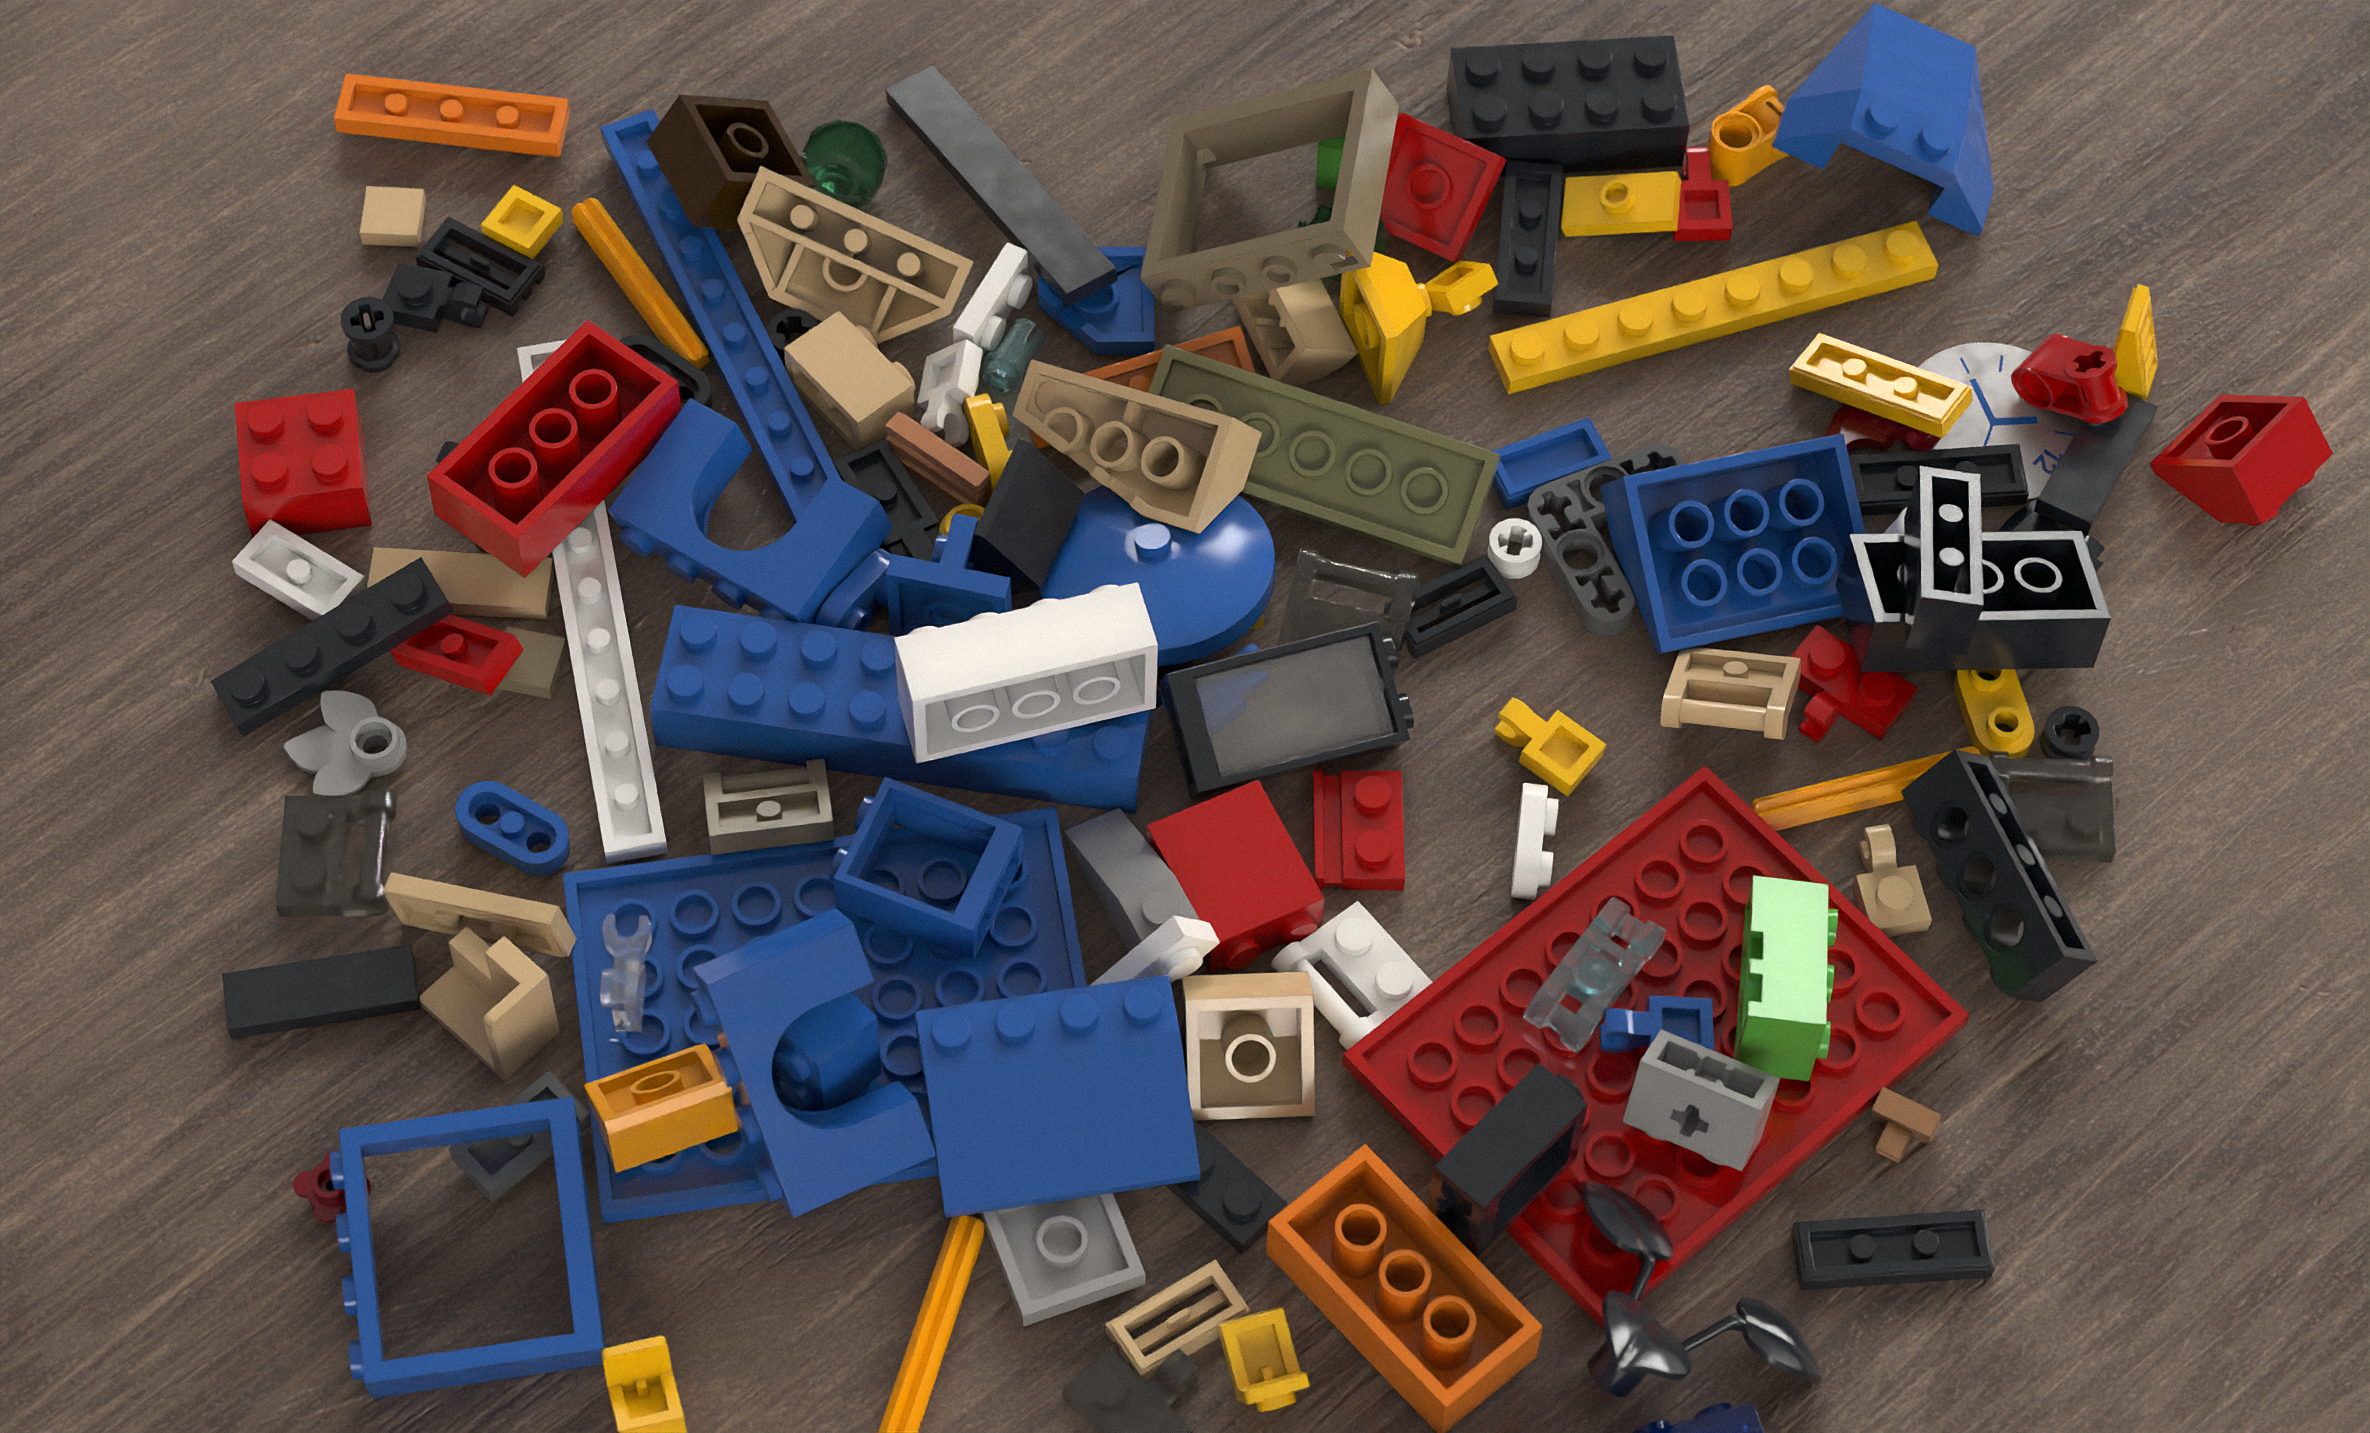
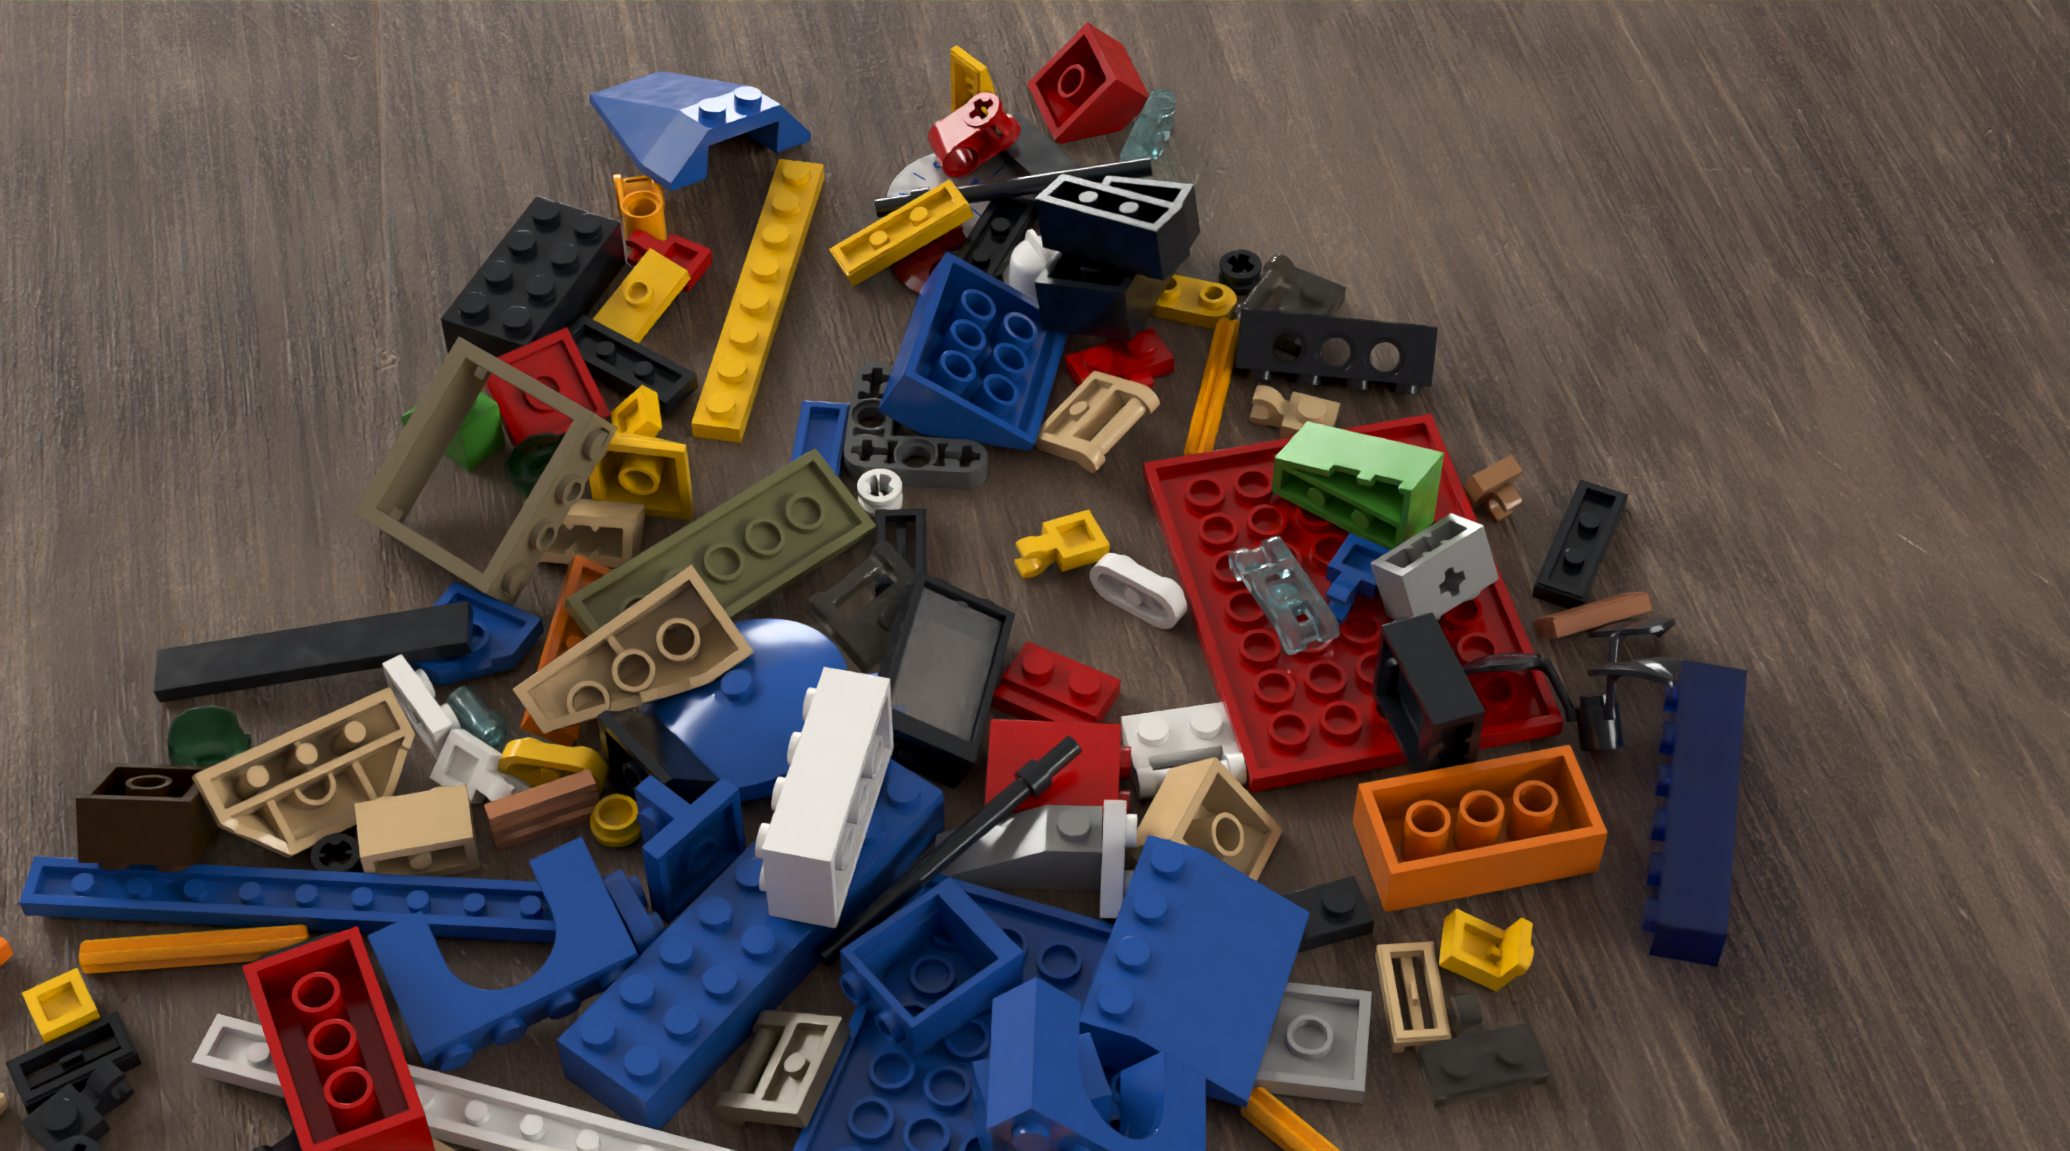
camera: 60 degrees left, 10 degrees down
black hinge [832,438,940,562] -> none
none -> black bar [815,736,1082,967]
none -> black bar [875,158,1153,218]
none -> clear light blue plate [1120,89,1176,180]
none -> nougat tile [1533,591,1653,639]

